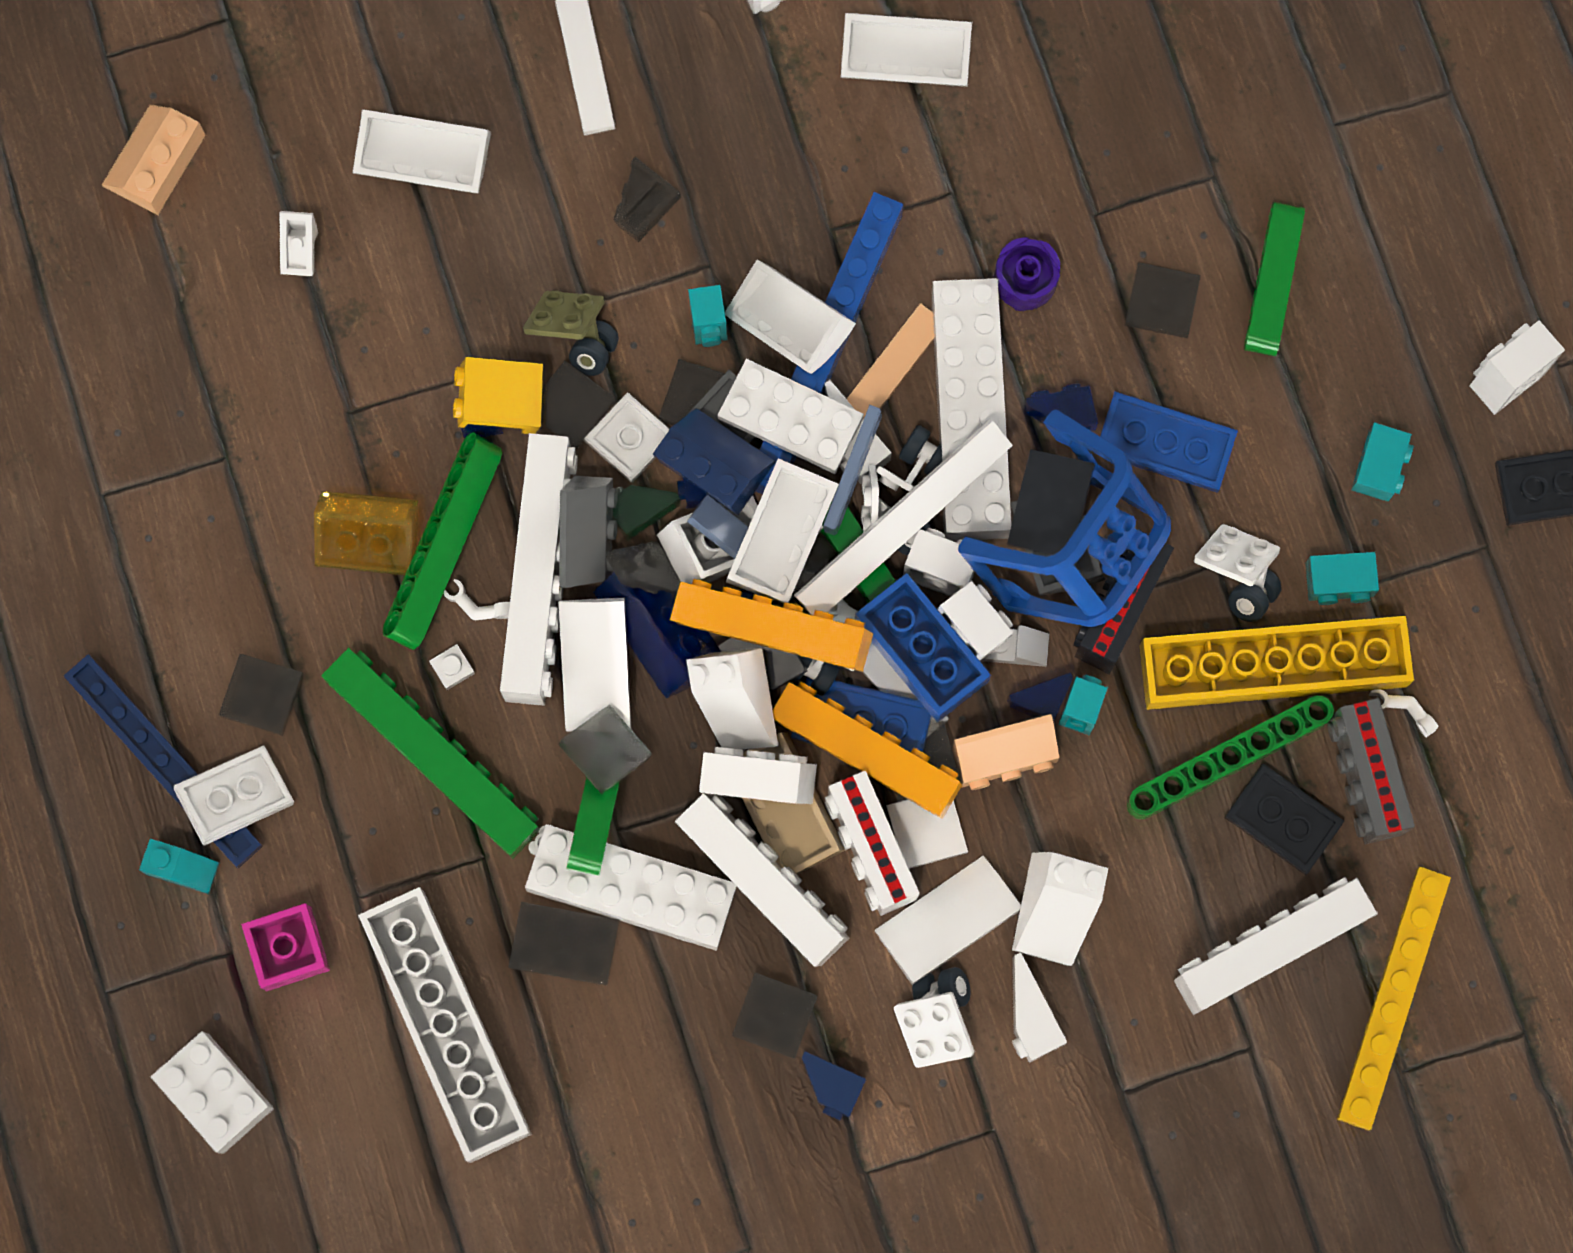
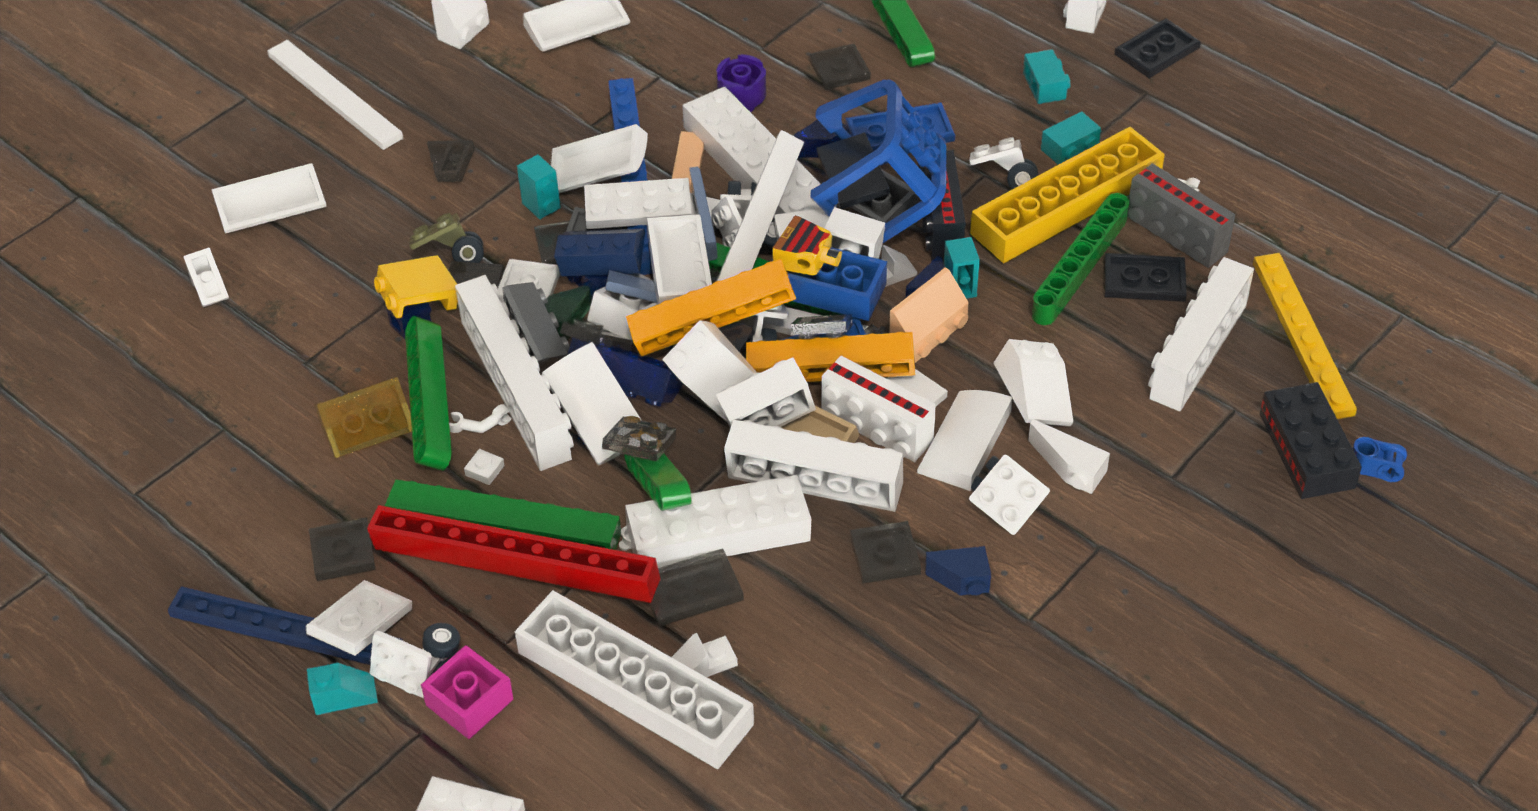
camera: 30 degrees left, 30 degrees down
light nougat slope [102,105,205,215] -> none
none -> red brick [367,505,660,603]
none -> white plate [370,623,460,698]
none -> white slope [671,633,738,677]
none -> torso [773,215,842,276]
none -> clear smoke plate [791,314,853,339]
none -> black brick [1260,382,1362,499]
none -> blue piece [1352,437,1407,482]

